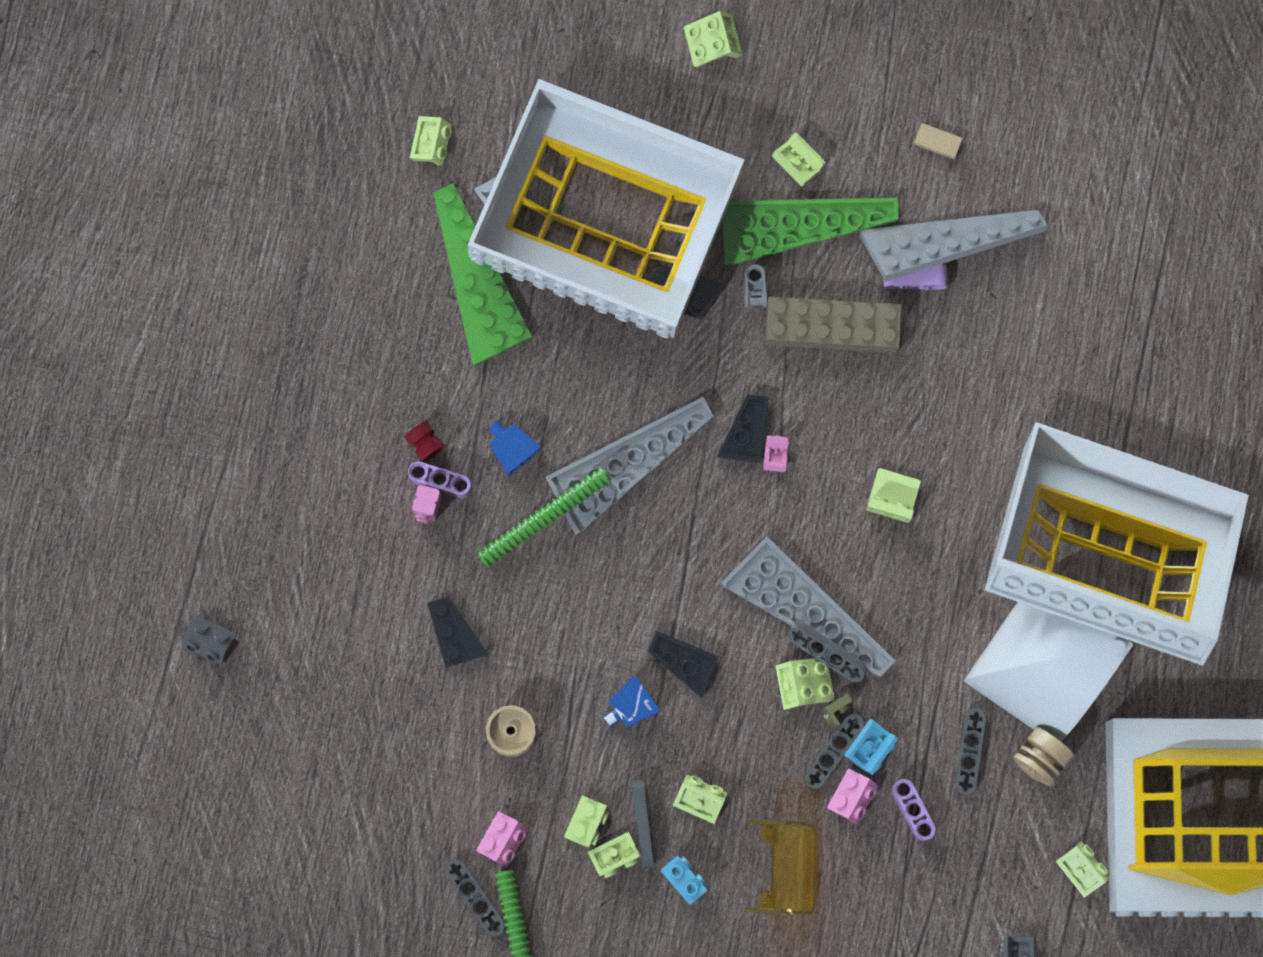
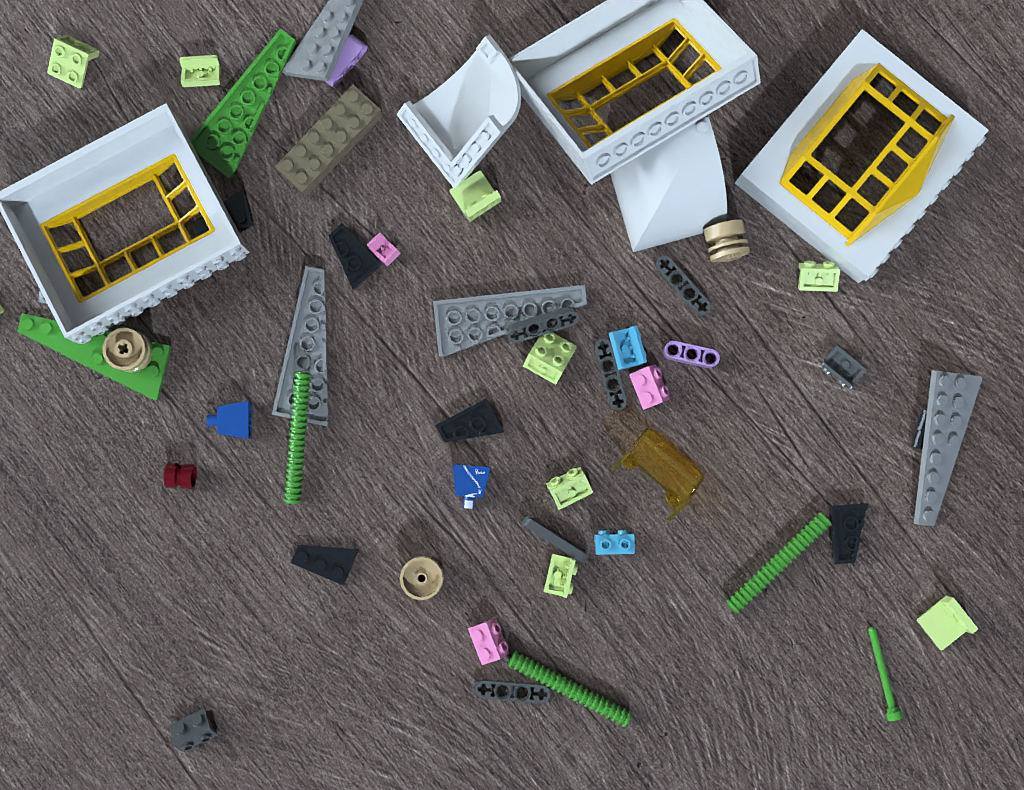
camera: 45 degrees left, 5 degrees up
lavender beam [408,462,472,498] -> none
bright pink brick [412,485,442,524] -> none
yellowish green bracket [564,795,609,848] -> none
light grey piece [744,265,767,308] -> none
olive bracket [822,693,852,728] -> none
none -> tan wheel [102,328,153,373]
none -> white panel [397,35,521,188]

